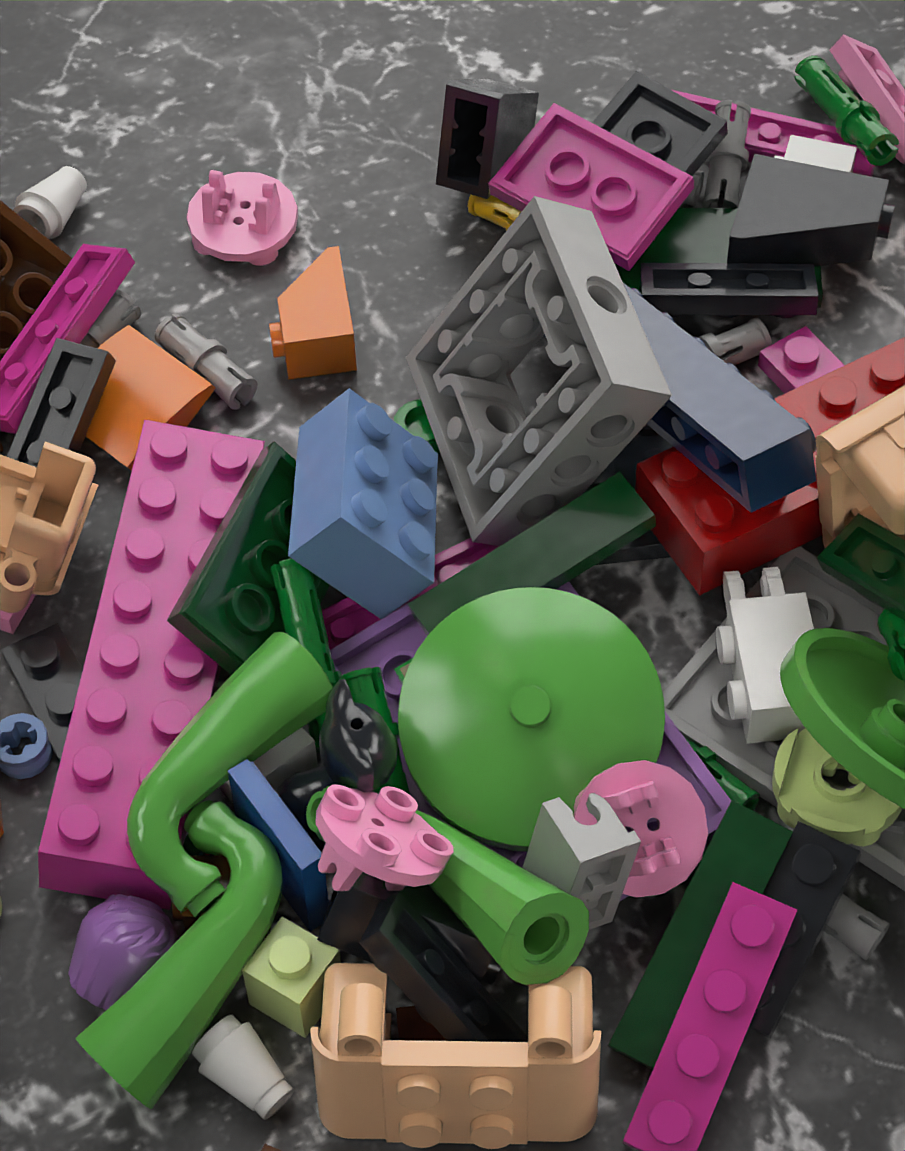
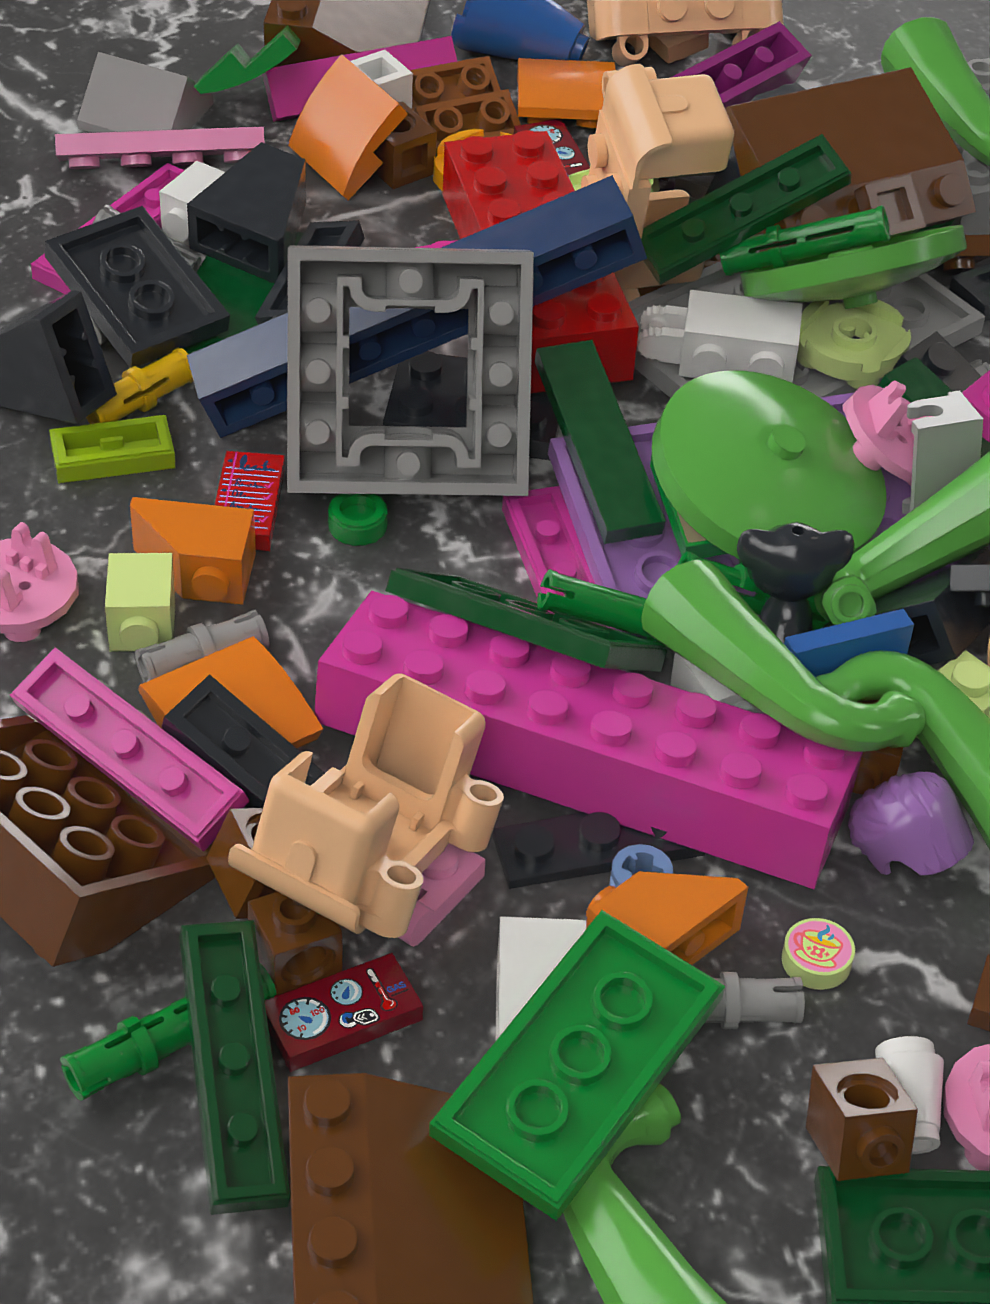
camera: 80 degrees left, 10 degrees down
medium blue brick [288,388,438,619] -> none
bright pink plate [316,785,454,891] -> none
dark pink tile [488,103,694,271] -> none
green pin [794,55,899,166] -> none
none -> lime tile [49,415,176,483]
none -> yellowish green brick [105,553,175,652]
none -> red tile [215,451,285,551]

